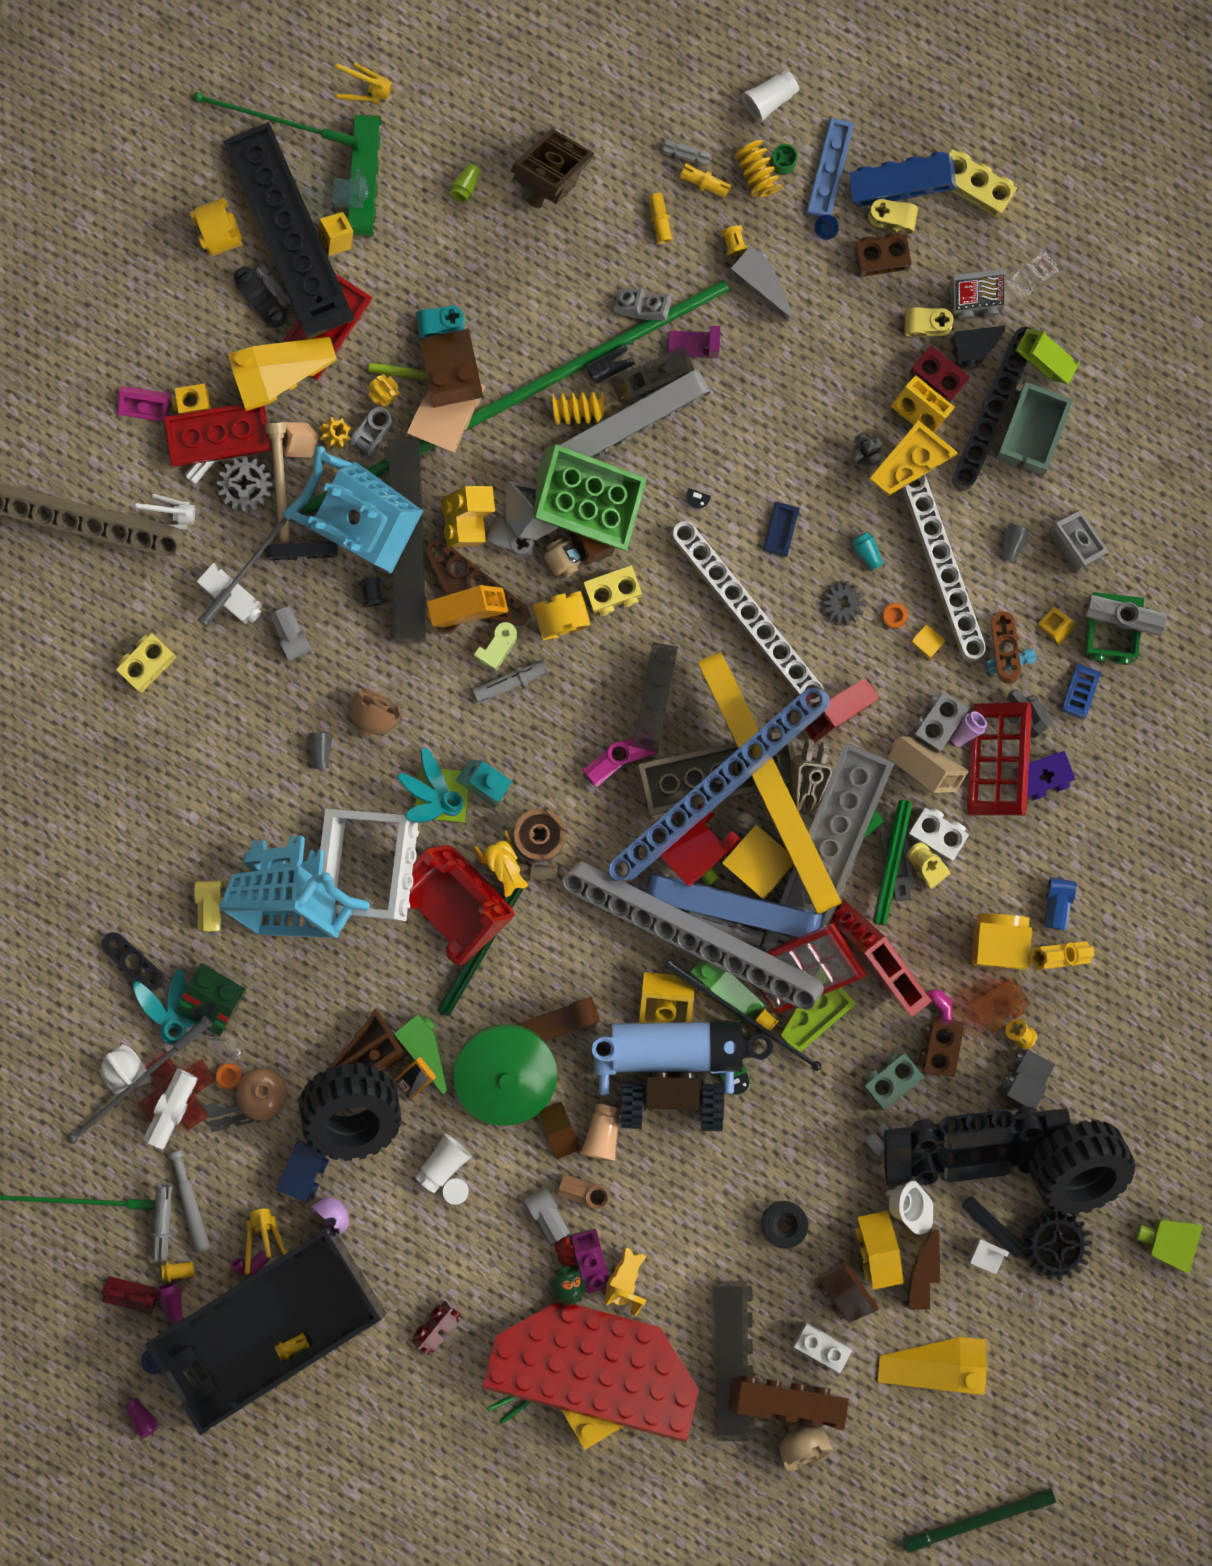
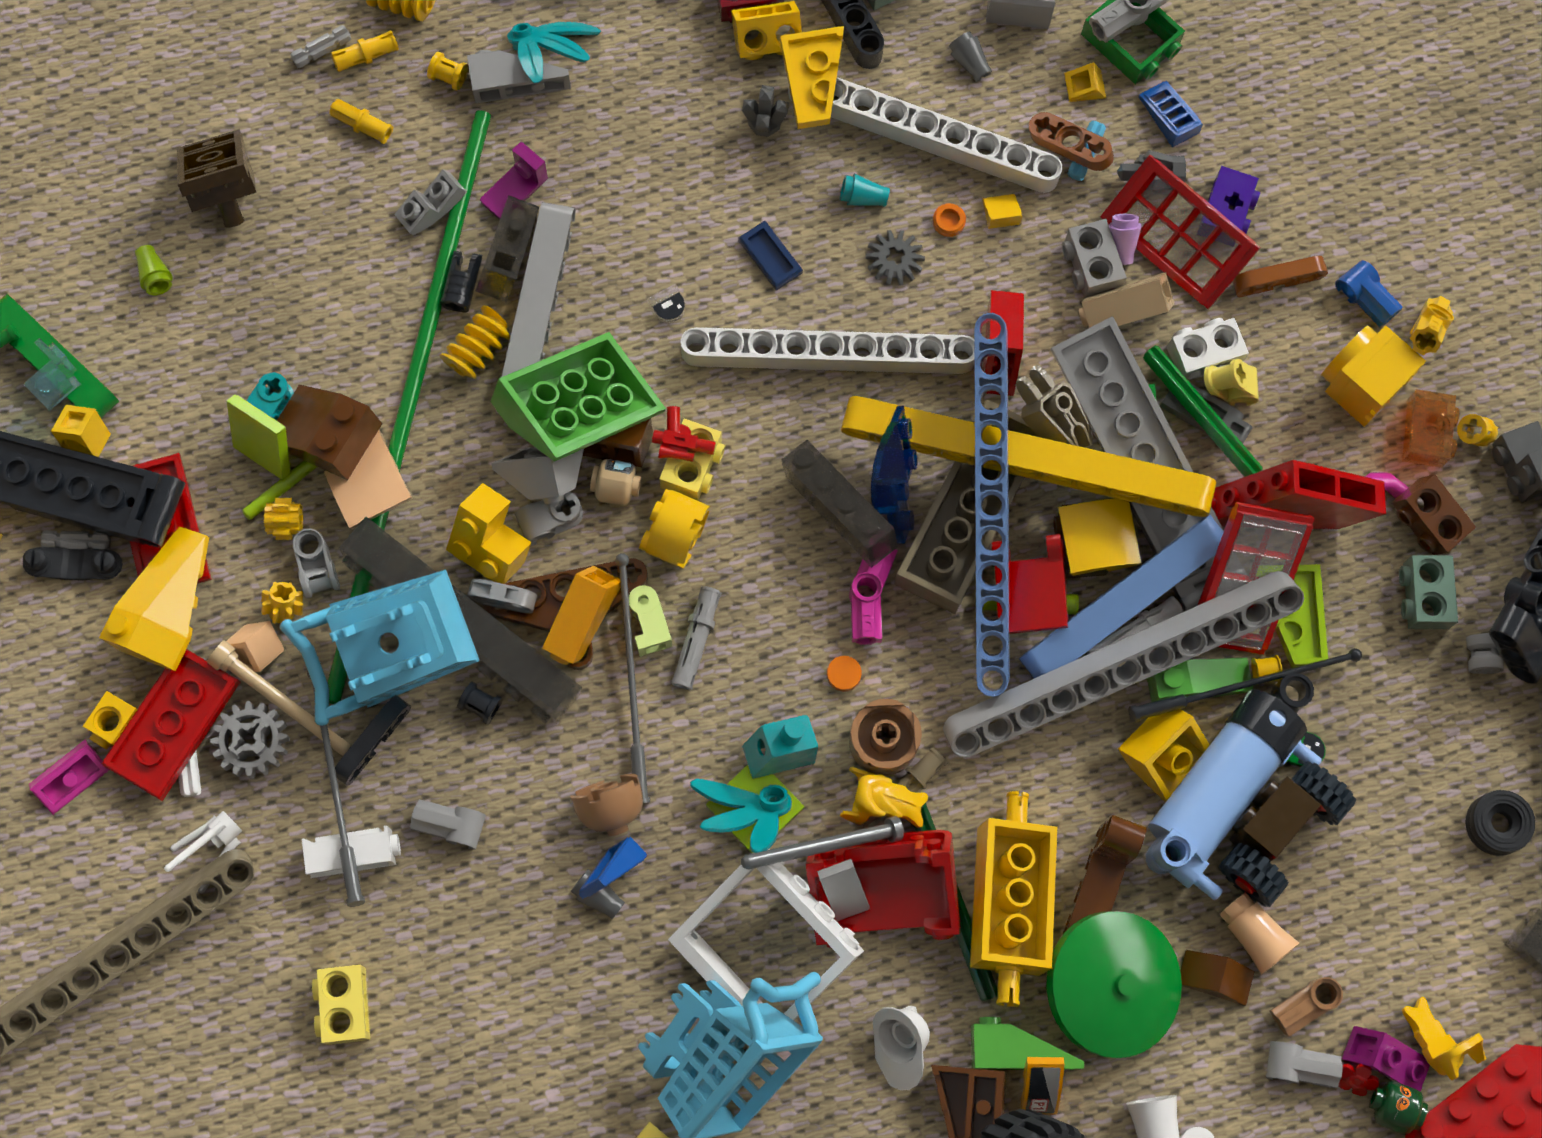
camera: 55 degrees left, 10 degrees down
none -> lime tile [226,394,291,480]
none -> light grey piece [467,579,537,613]
none -> teal plant [507,22,601,83]
none -> blue slope [579,837,647,899]
none -> dark grey piece [615,553,650,803]
none -> red piece [652,406,716,462]
none -> dark grey bar [741,816,904,870]
none -> light grey slope [817,859,870,921]
none -> orange tile [827,656,862,692]
none -> clear blue slope [871,405,918,544]
none -> white piece [873,1006,930,1090]
none -> yellow brick [970,791,1058,1007]
none -> dark orange beam [1232,256,1328,297]

